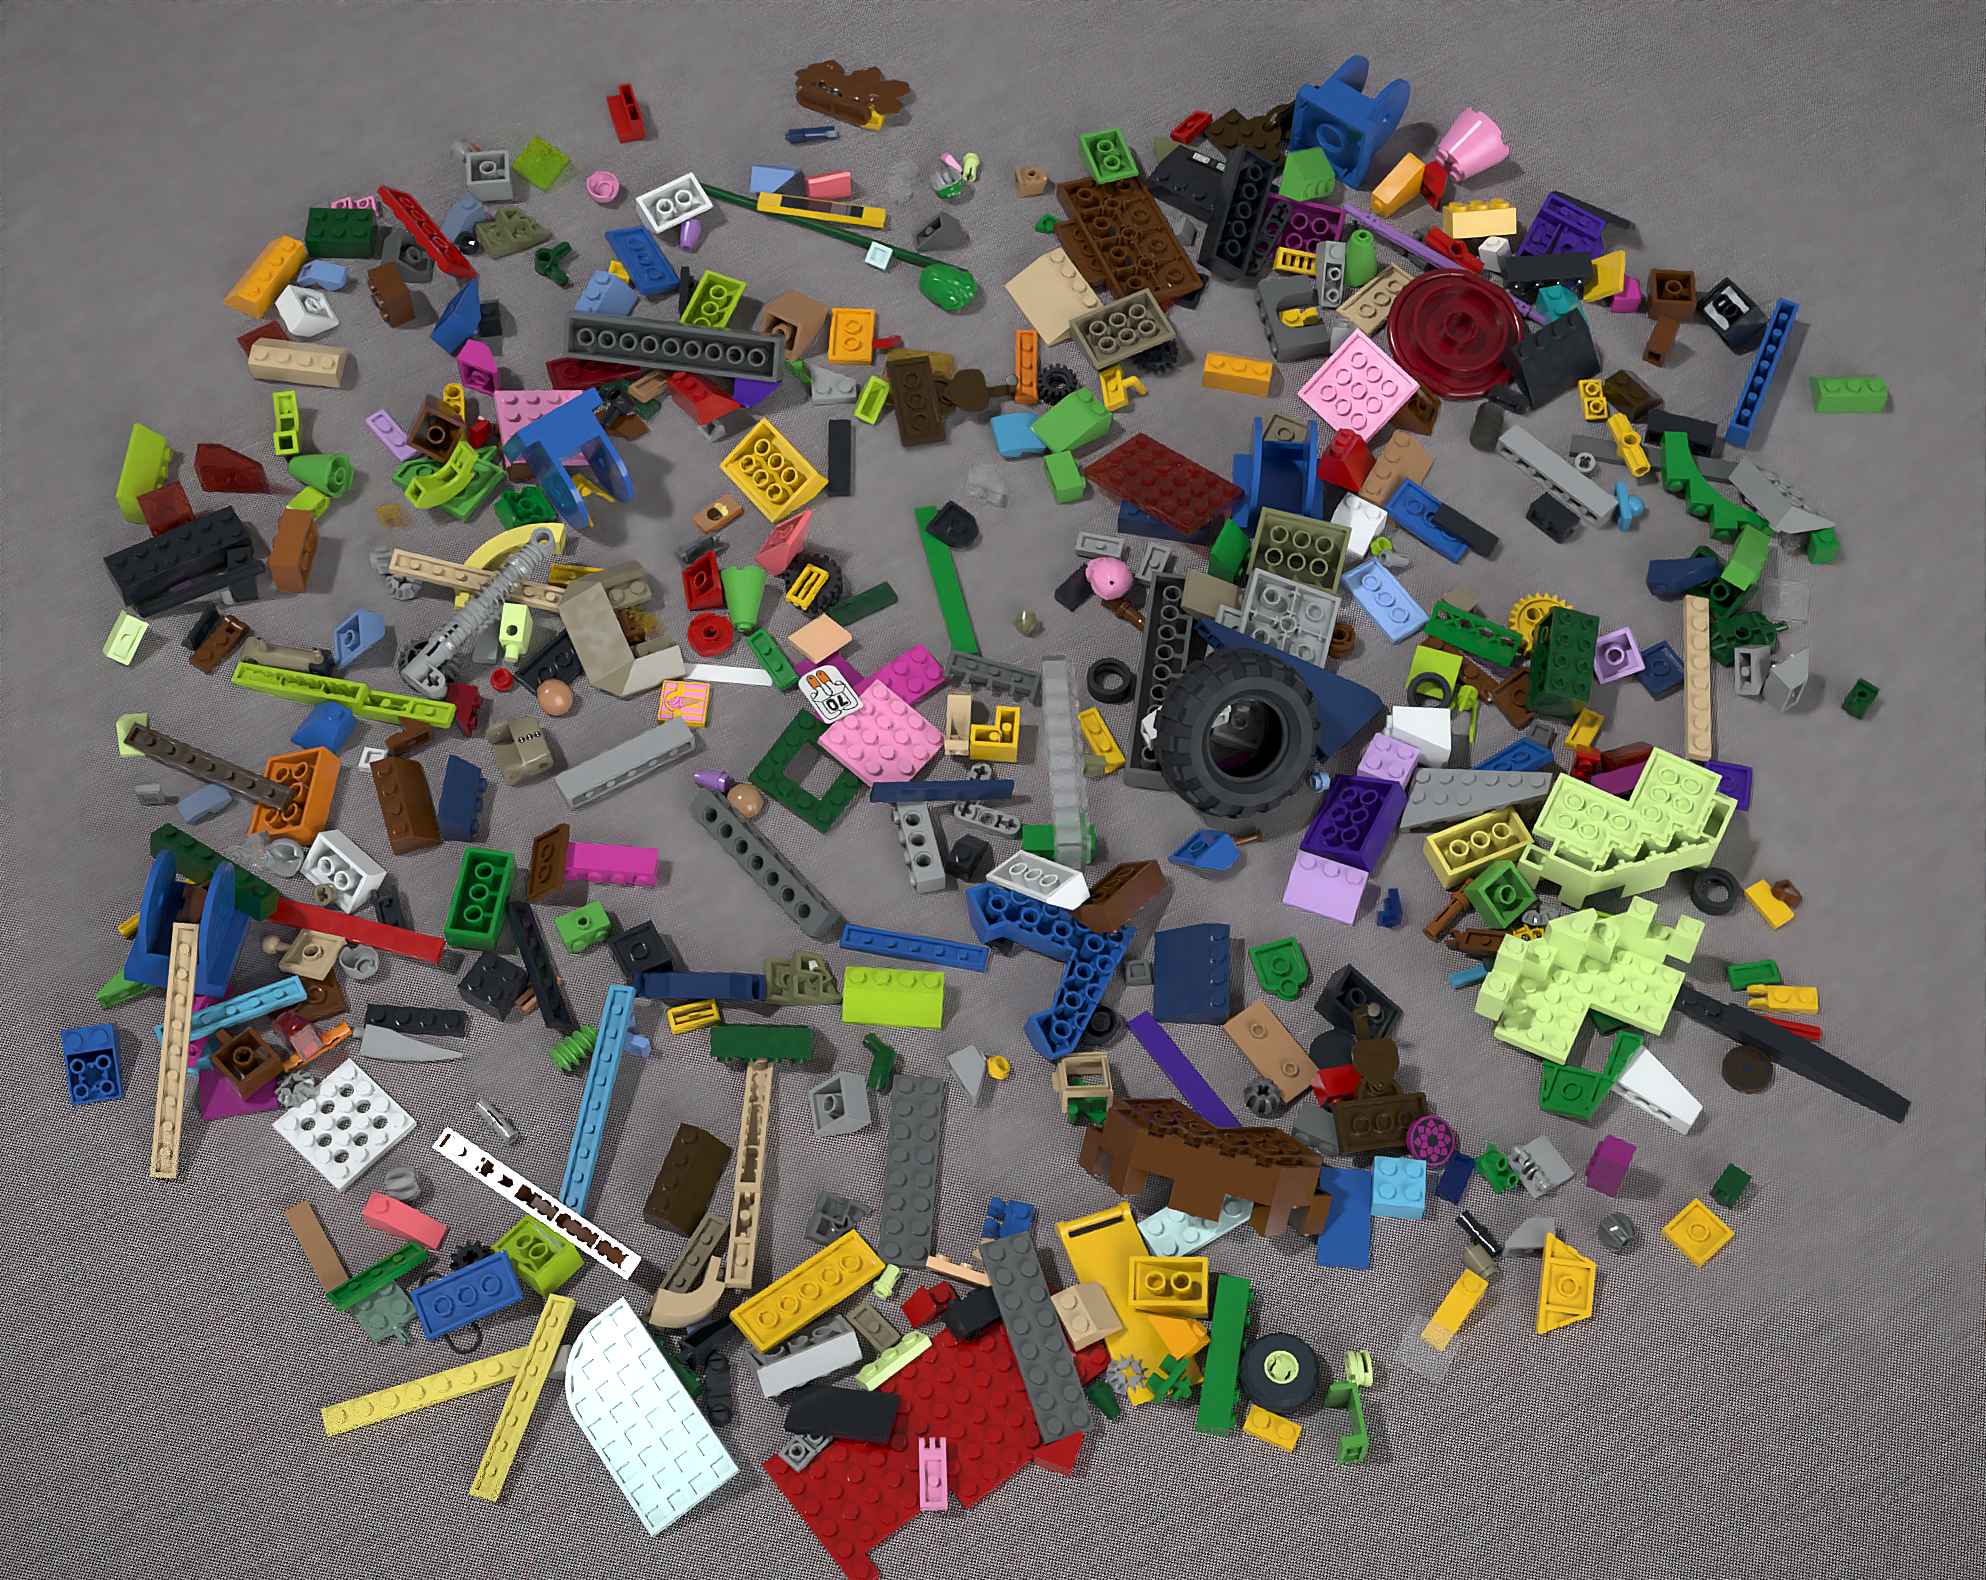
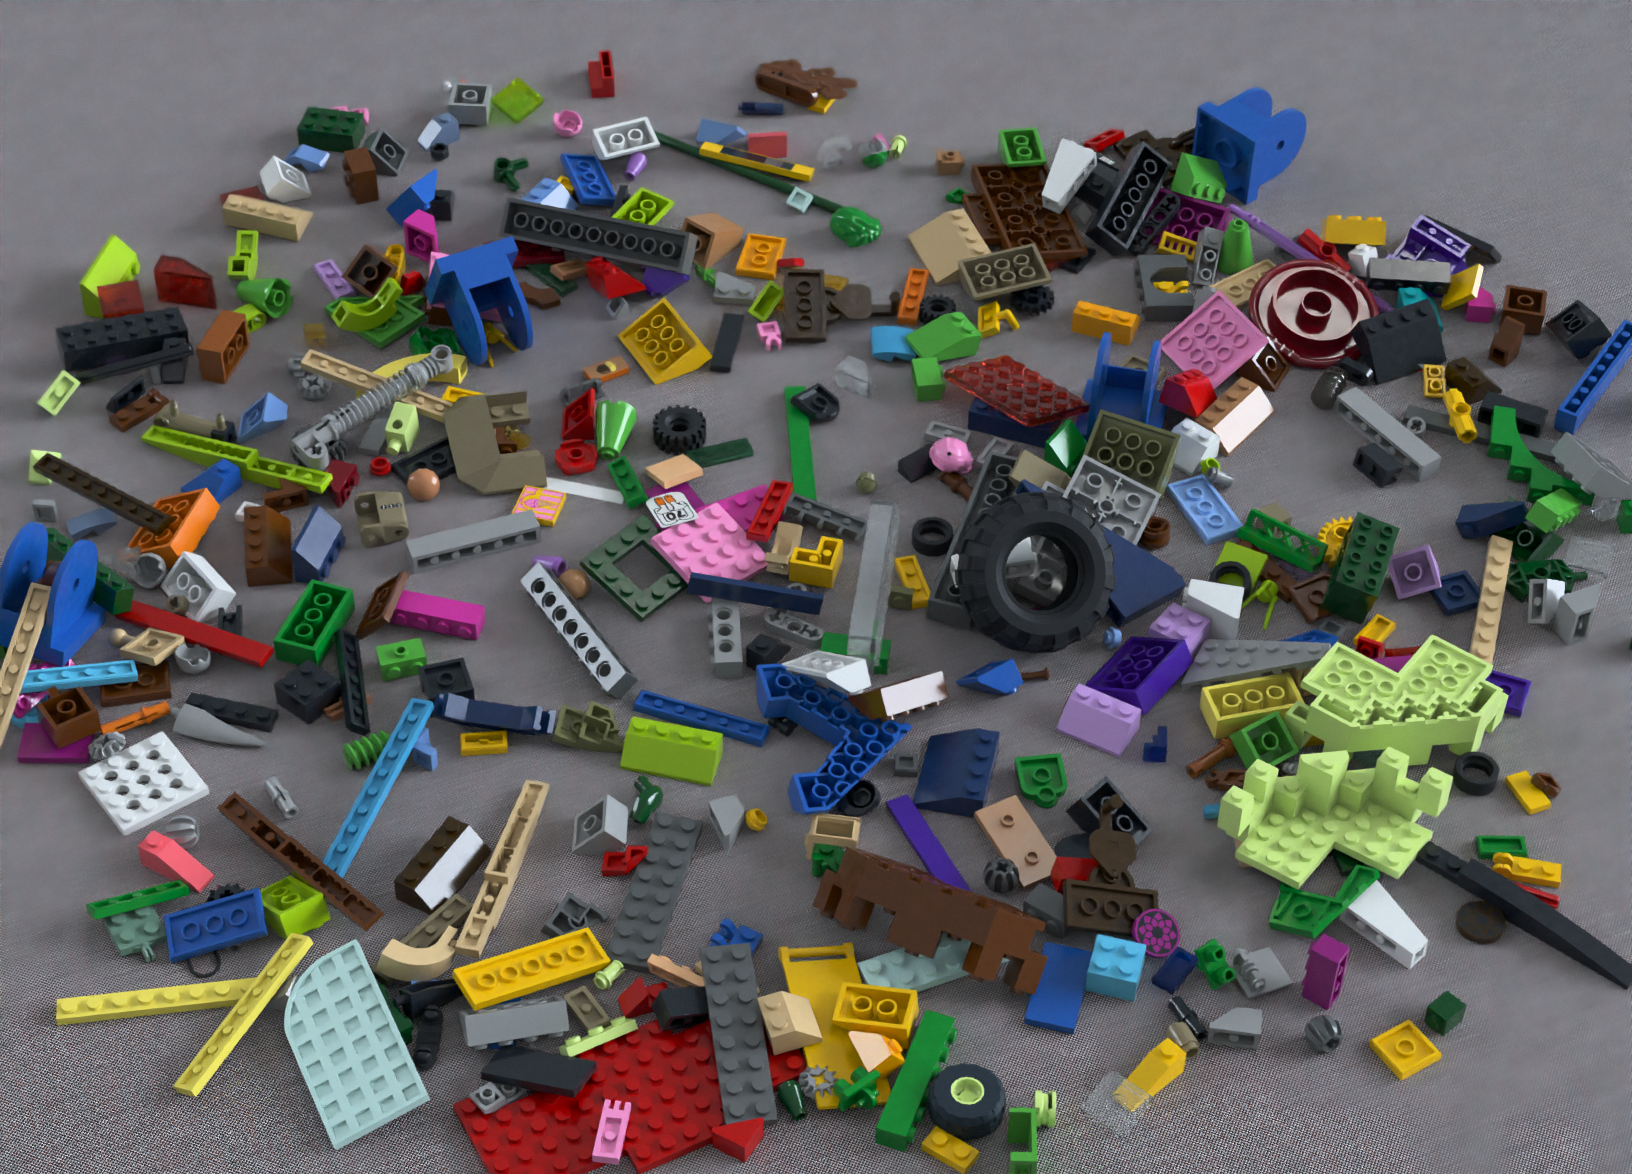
camera: 10 degrees right, 15 degrees down
light orange slope [223,235,307,319] -> none
clear red brick [271,1010,324,1061] -> none
medium nougat tile [283,1200,349,1293] -> none
red plate [377,185,478,279] -> none
olive slope [473,207,551,256] -> none
black axle [598,386,636,429] -> none
dark green slope [711,1023,815,1063] -> none
coral slope [754,509,812,577] -> none
yellow tile [785,563,829,610] -> none
dark grey slope [912,211,963,252] -> none
light orange slope [1370,153,1425,219] -> none
blue tile [1383,477,1468,564] -> none
red slope [1420,160,1447,211] -> none
black tile [1430,502,1500,558] -> none
bright pink cone [1434,107,1509,183] -> none
yellow wing [1535,1233,1596,1334] -> none
dark azure tile [1612,481,1644,531] -> none
none -> red slope [601,846,648,877]
none -> red tile [746,480,793,542]
none -> bright pink plate [757,321,781,351]
none -> white slope [1042,138,1097,214]

